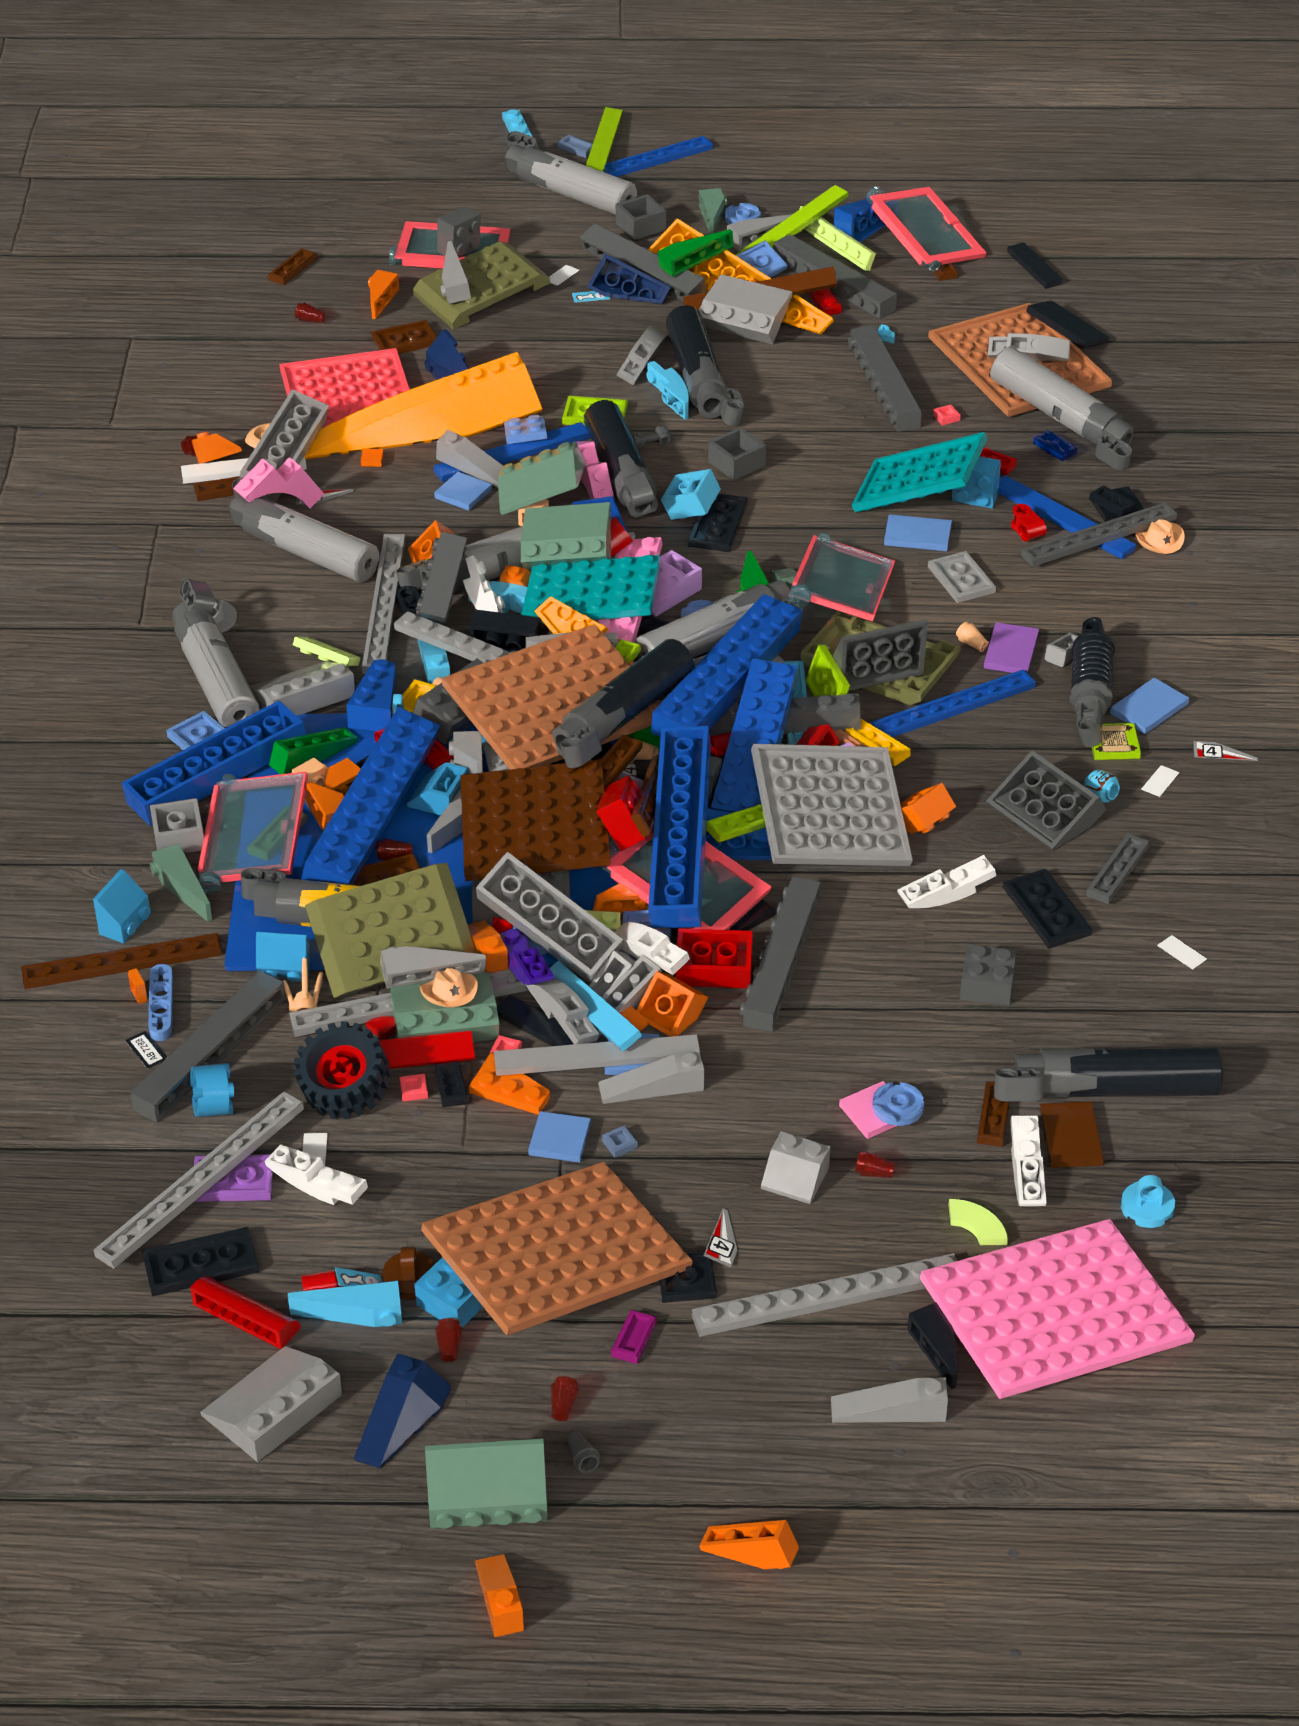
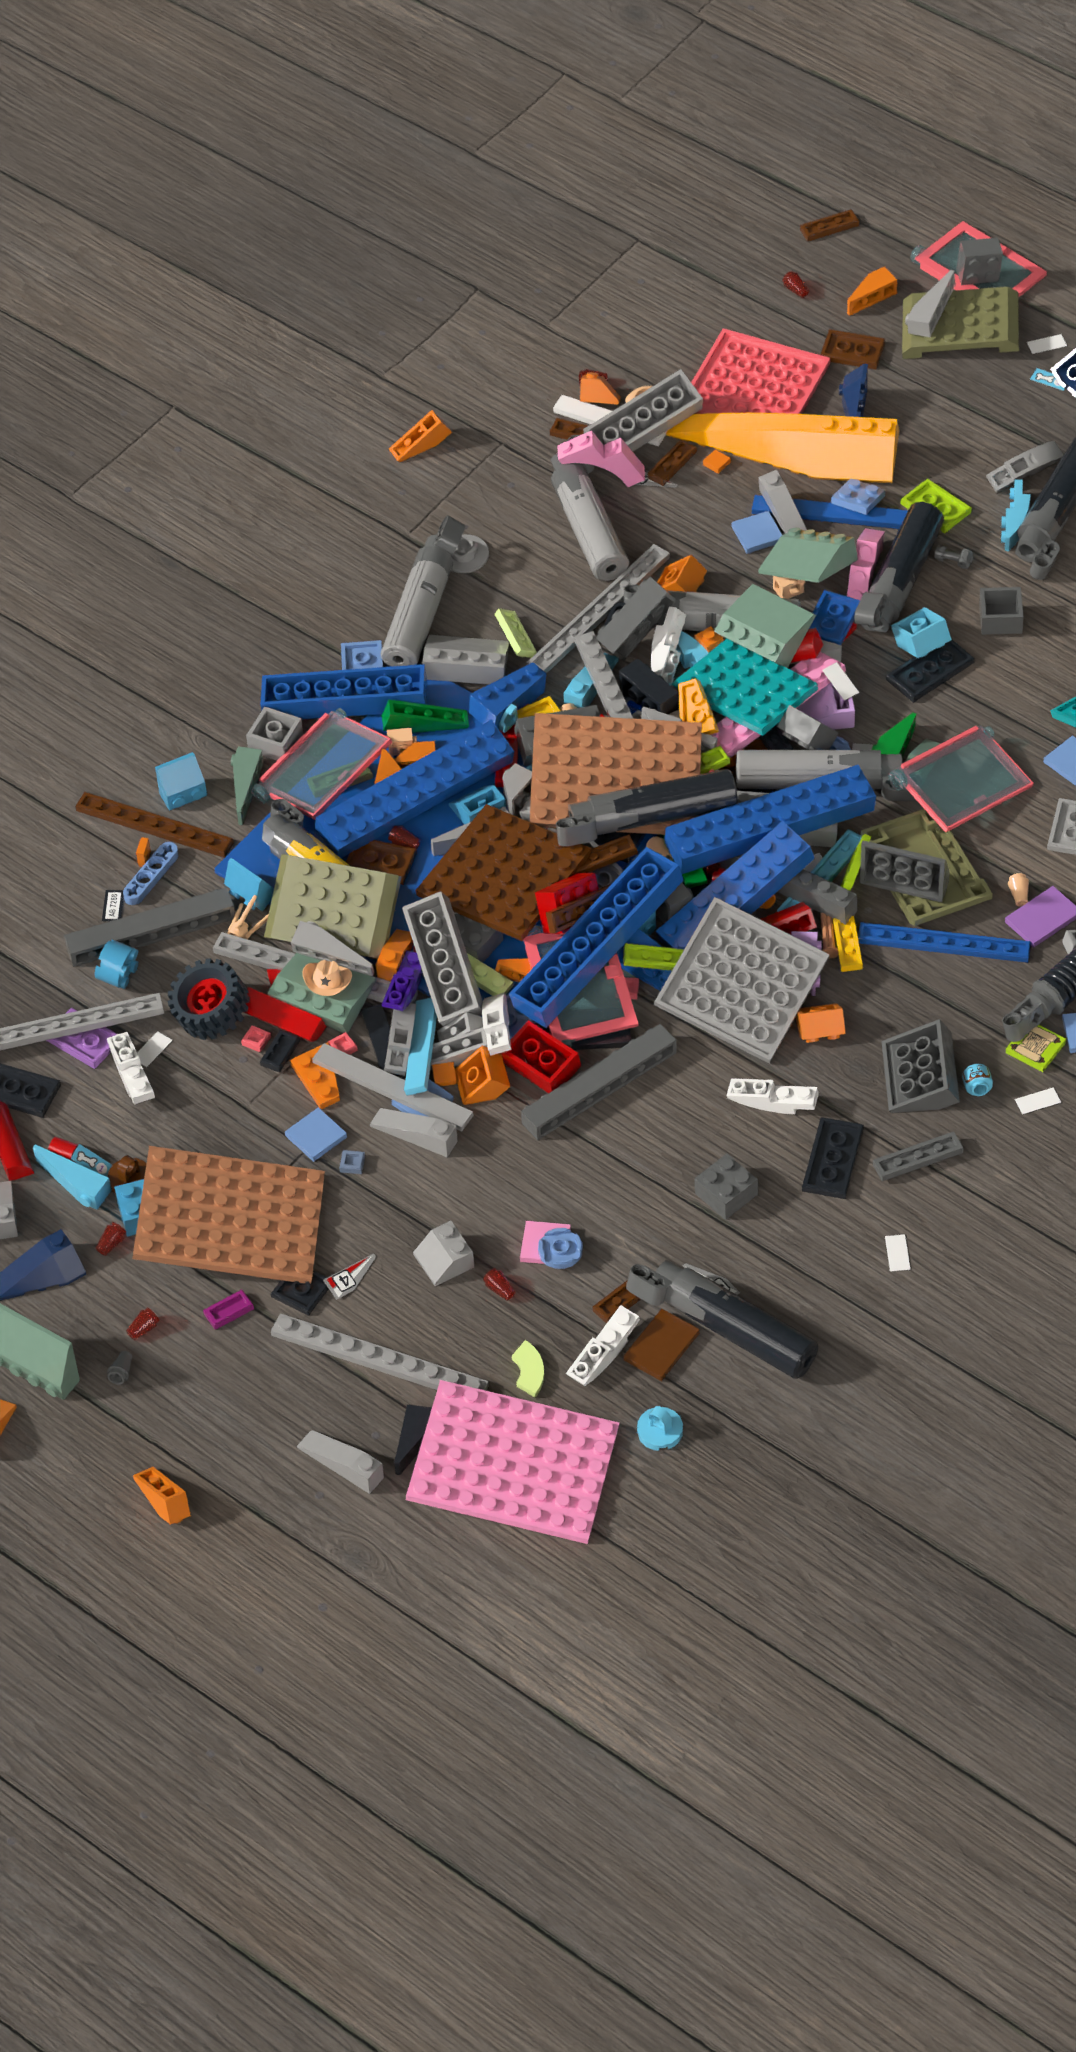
camera: 40 degrees right, 10 degrees up
none -> orange slope [389,410,452,463]
none -> reddish brown tile [647,440,697,486]
none -> piece [777,705,839,750]
none -> white sticker [822,662,859,701]

